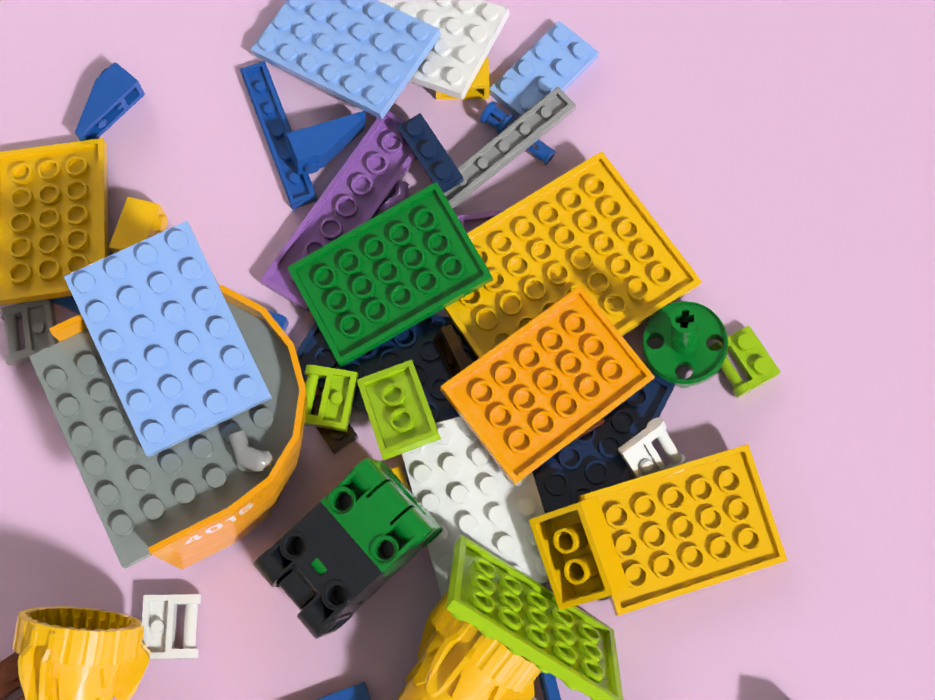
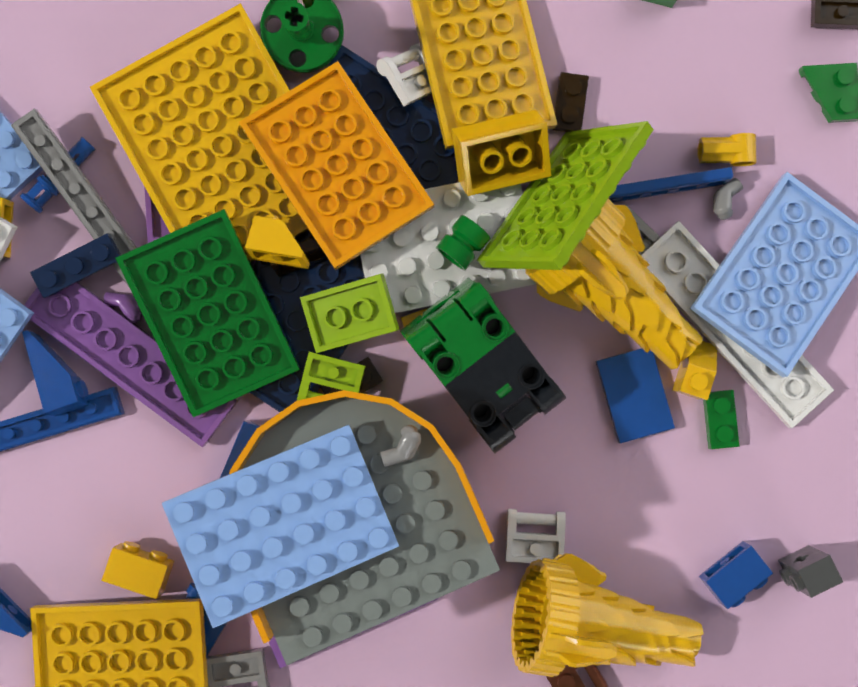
camera: 80 degrees left, 15 degrees up
none -> yellow slope [245,215,310,269]
none -> green wheel [436,215,491,271]
none -> dark brown plate [552,72,589,132]

